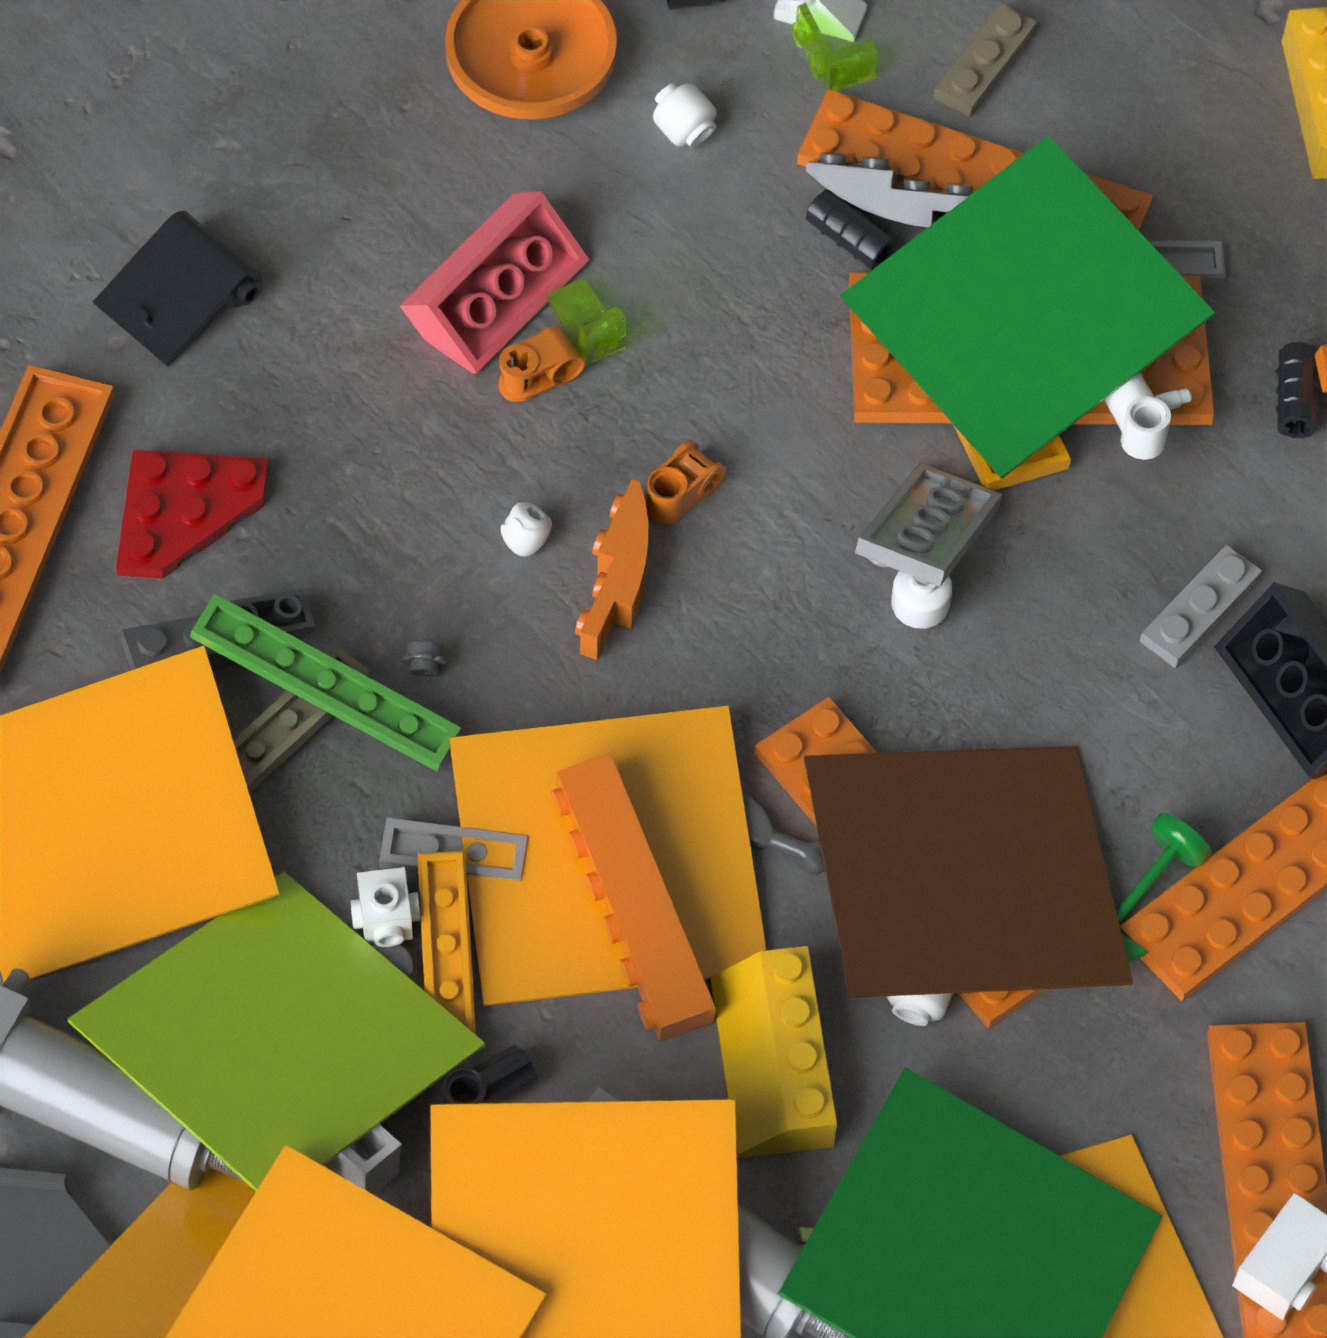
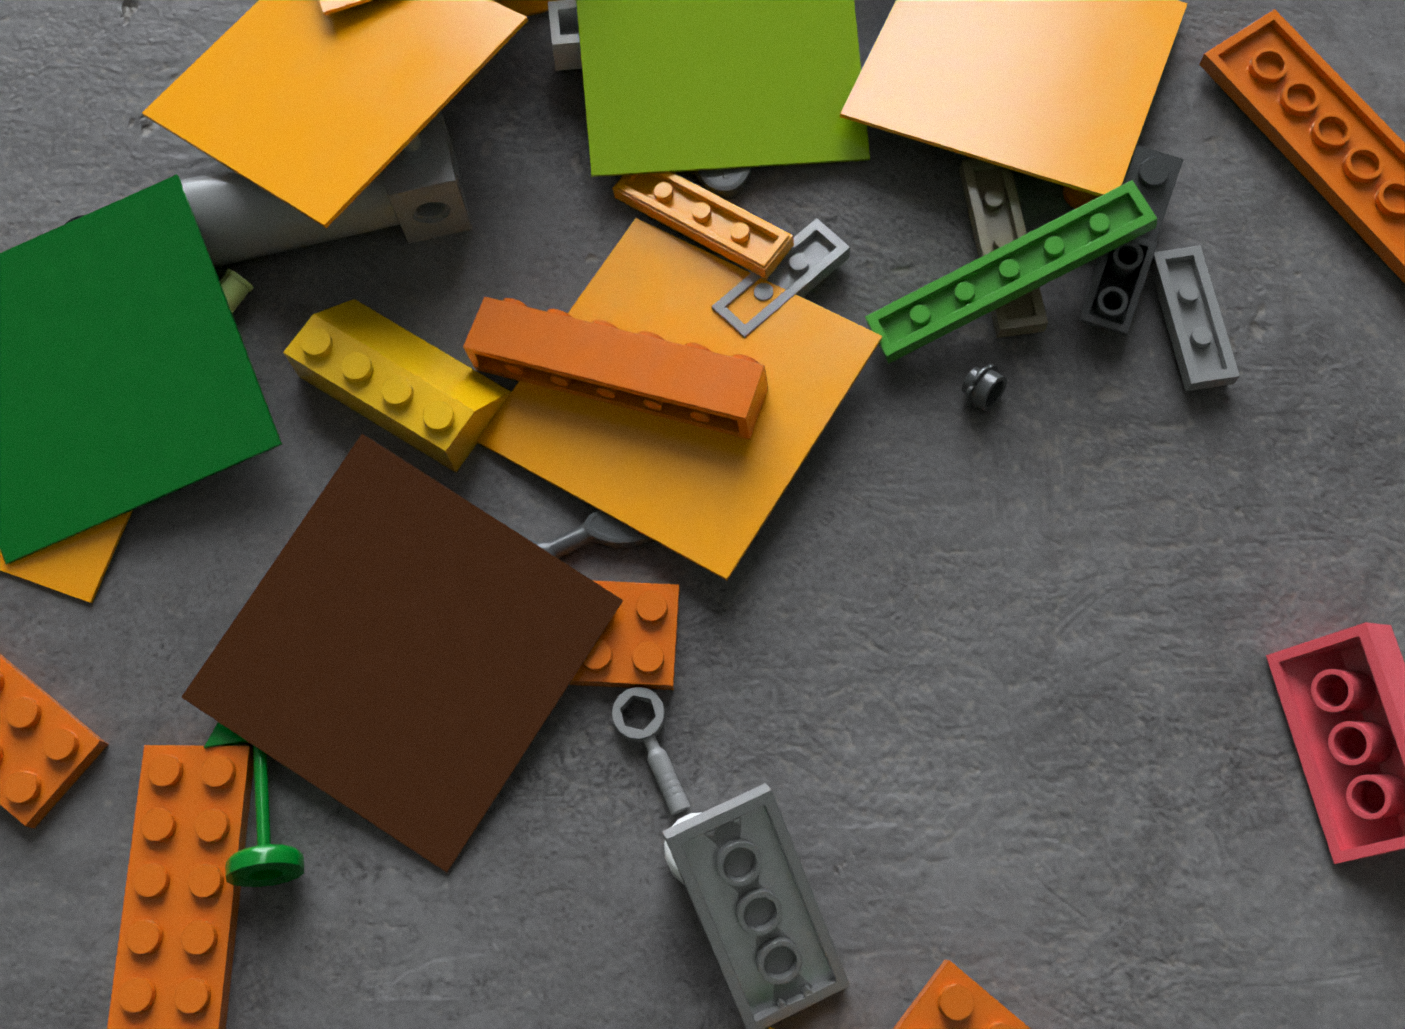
camera: 135 degrees right, 10 degrees up
red plate [116,450,269,579] -> none
white brick [350,867,421,947] -> none
black piece [442,1044,538,1105] -> none
orange piece [498,326,586,403] -> none
white piece [501,502,552,557] -> none
clear neon green bracket [547,279,626,365] -> none
orange slope [575,479,648,660] -> none
orange piece [646,439,727,525] -> none
none -> light grey piece [612,687,691,815]
none -> light grey plate [1150,245,1240,391]

